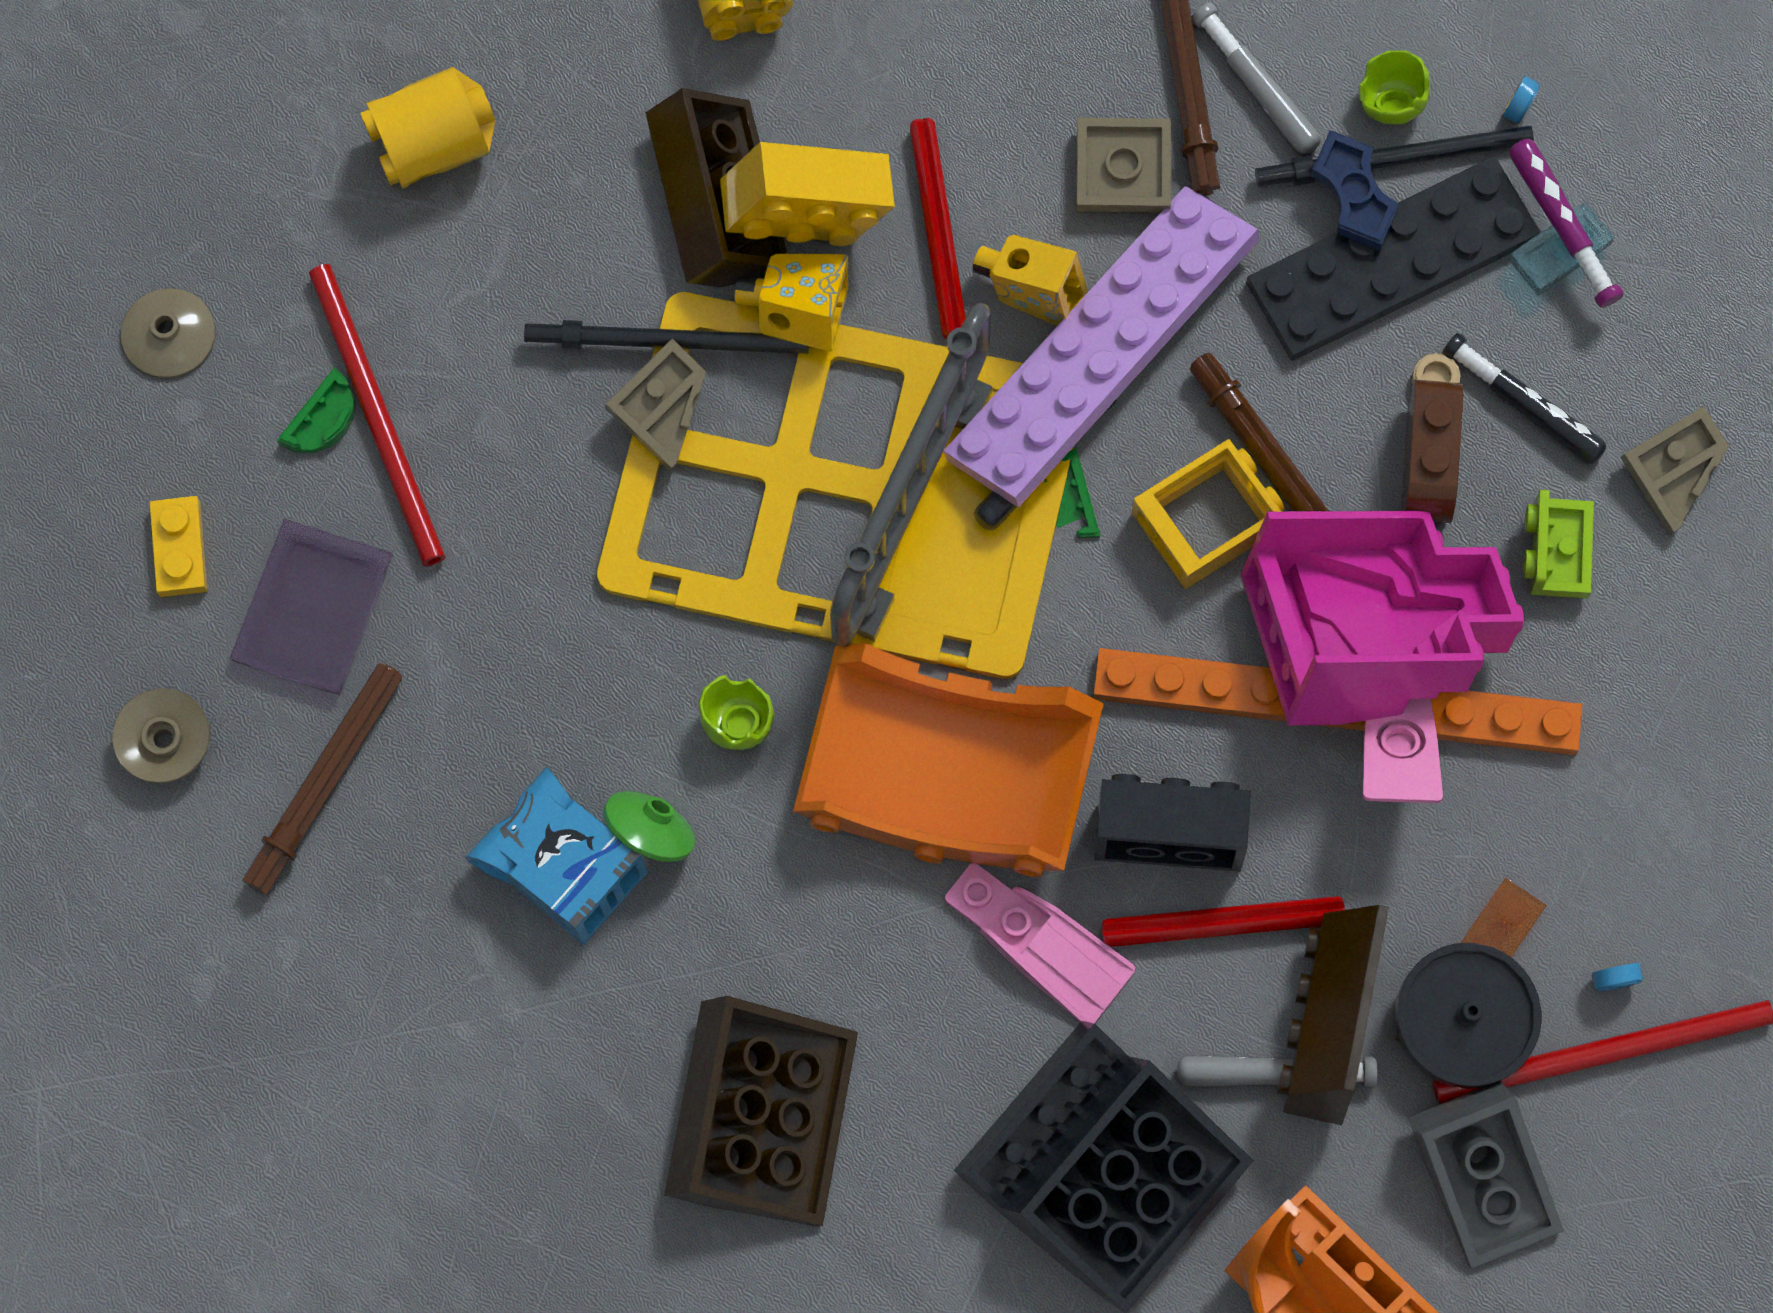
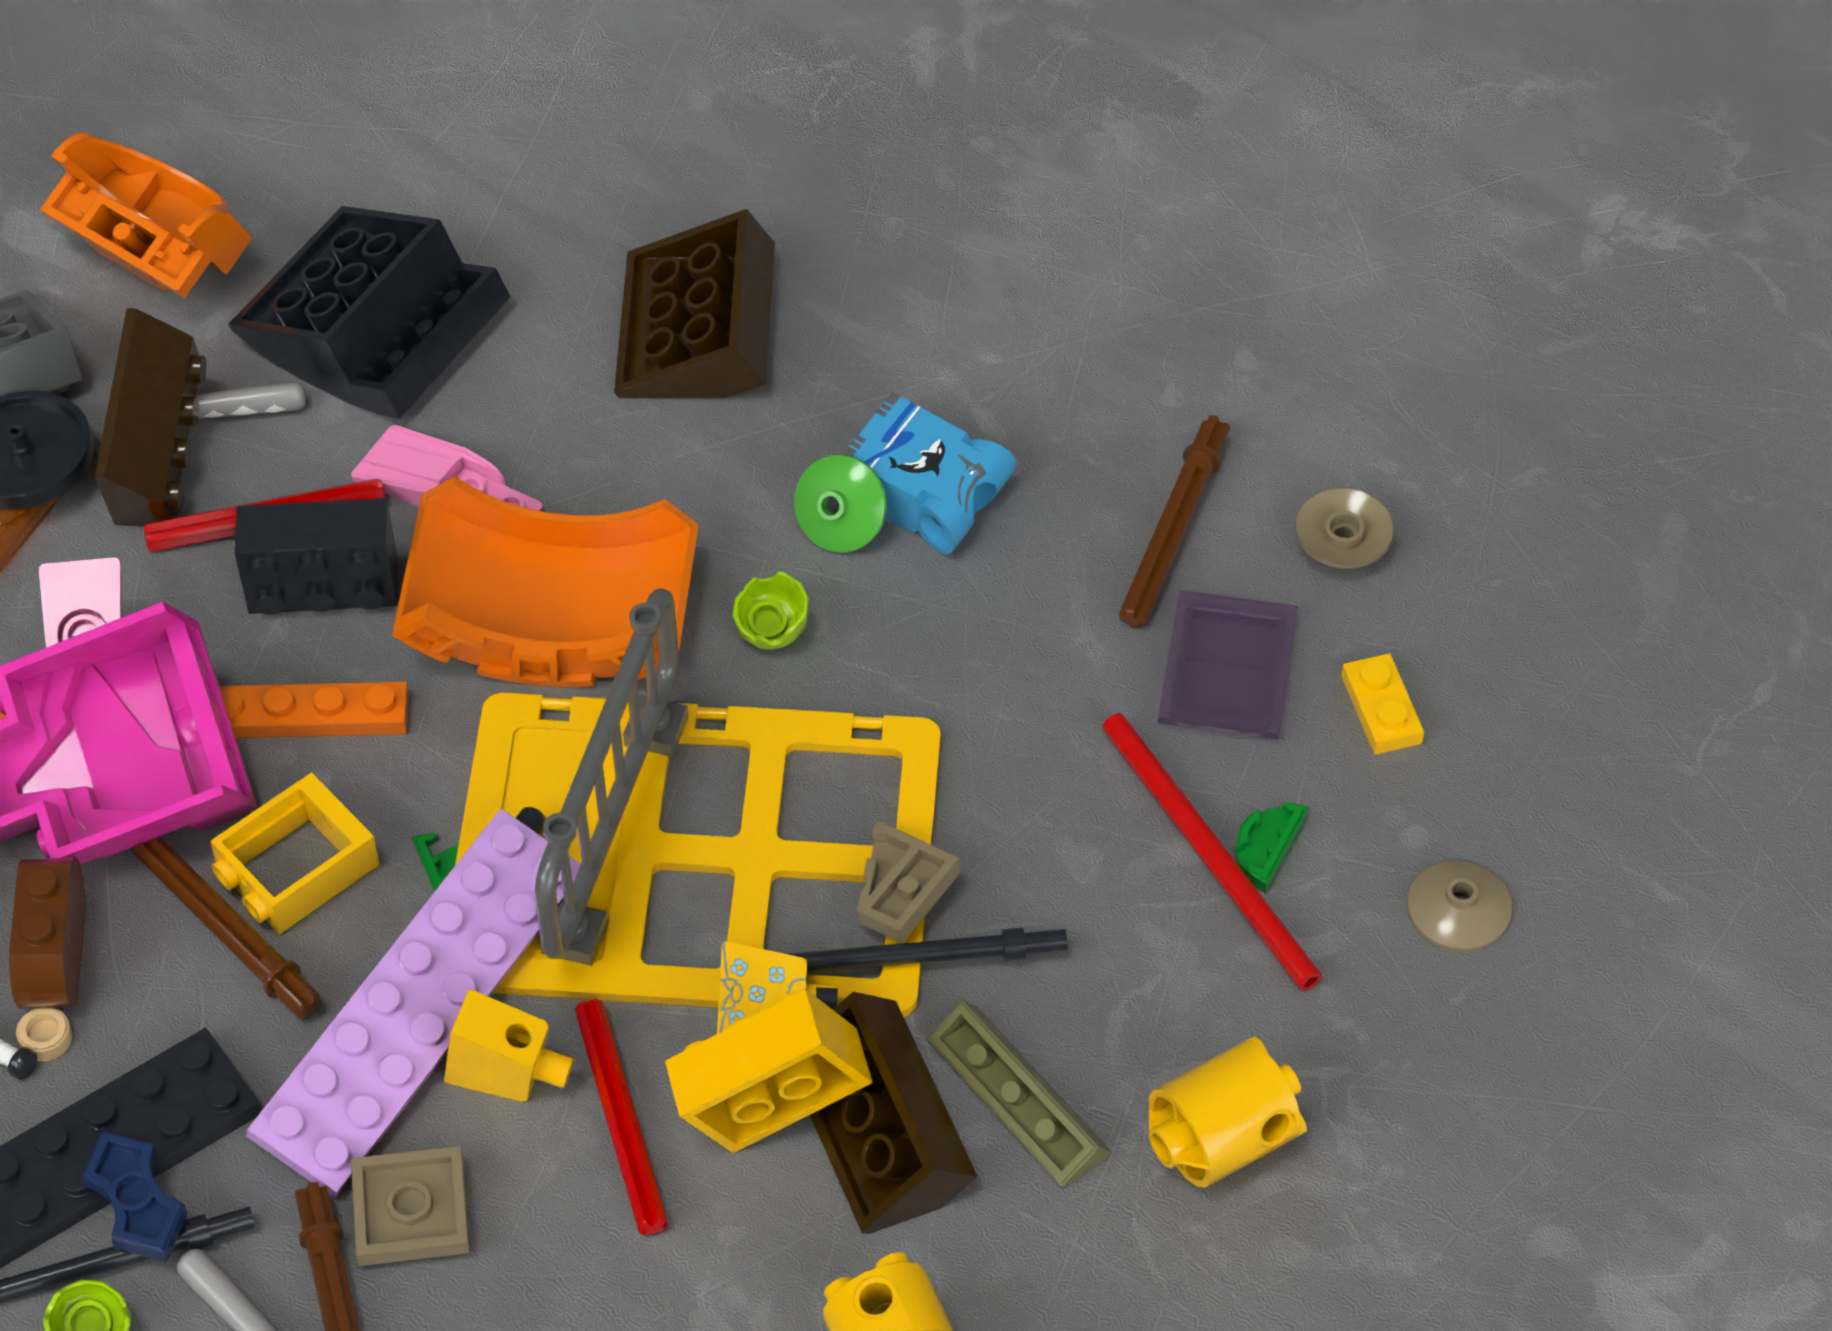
camera: 170 degrees right, 20 degrees down
none -> olive slope [926,1000,1112,1188]

